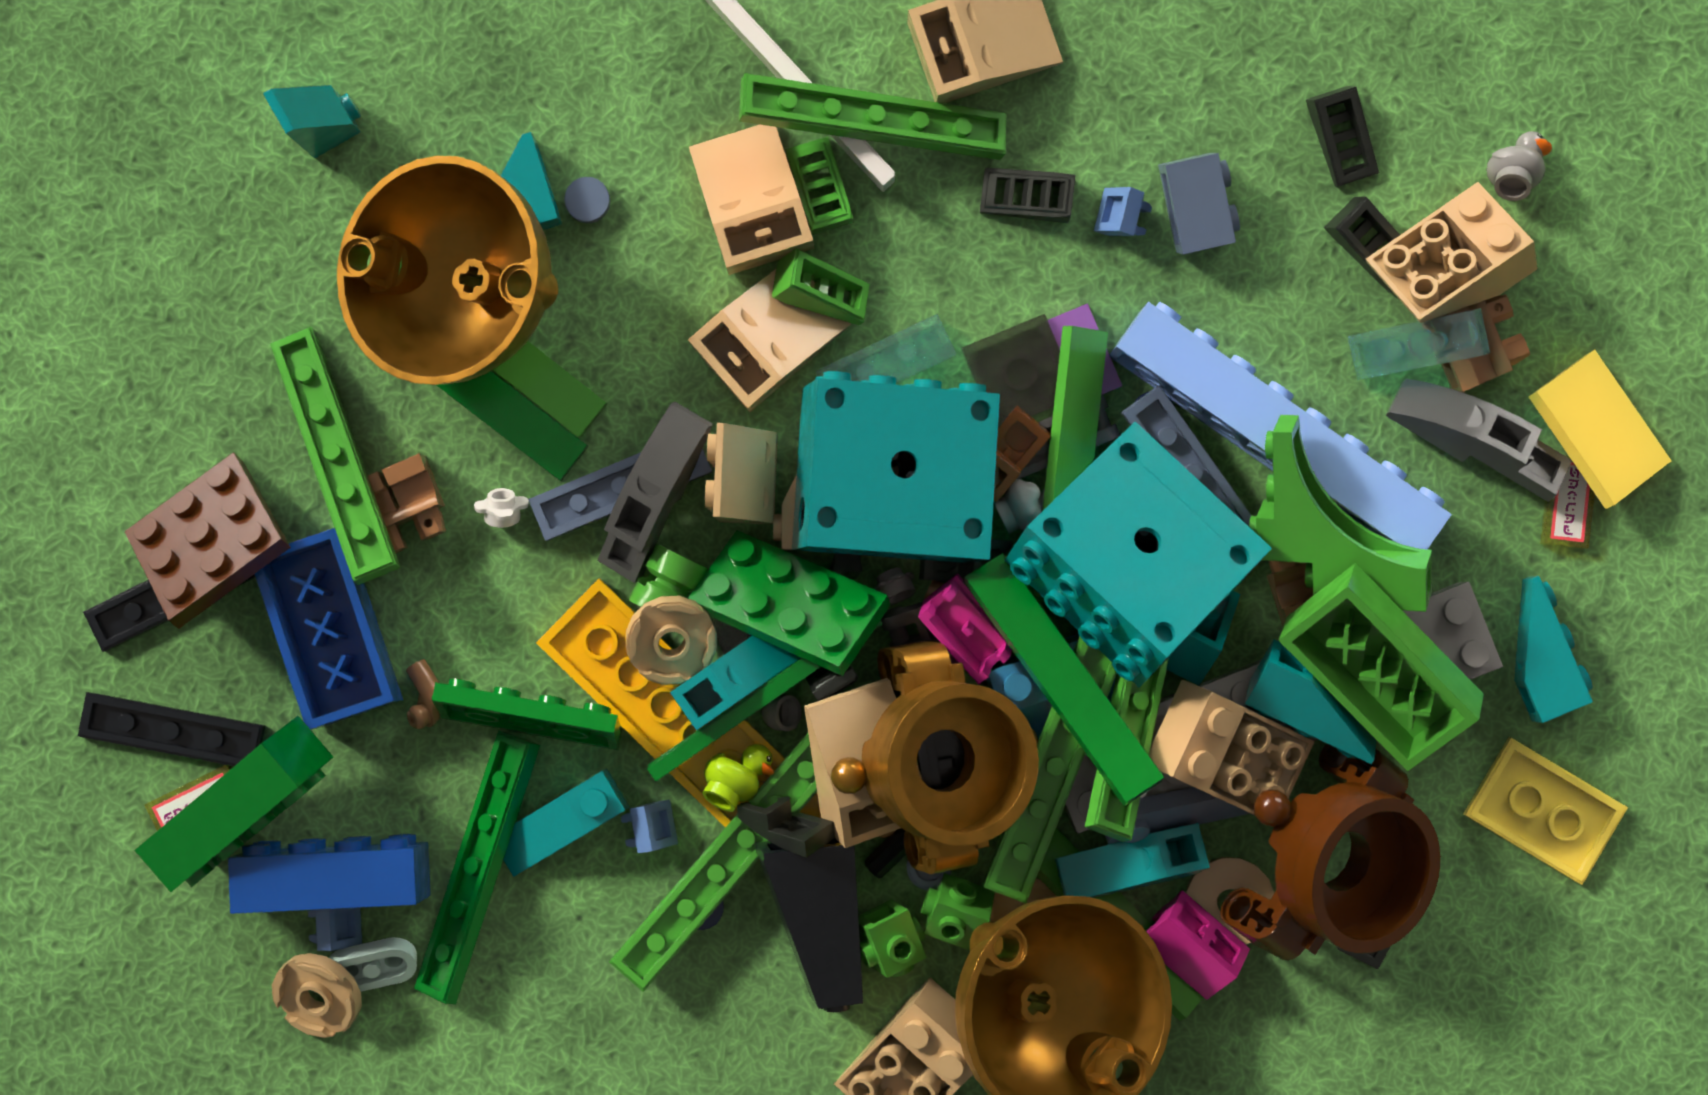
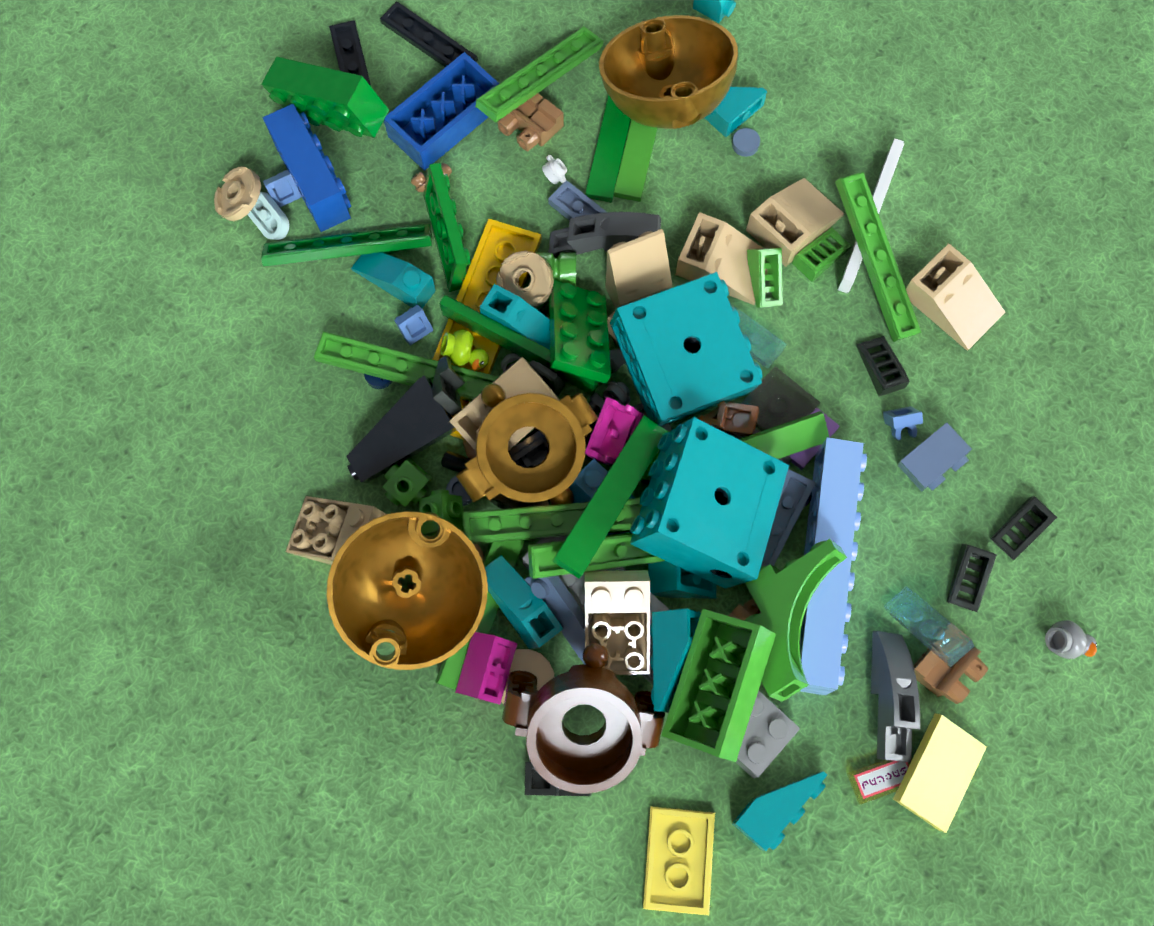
camera: 60 degrees right, 15 degrees down
plate [124,452,291,629] -> none
tan slope [1366,182,1537,323] -> none

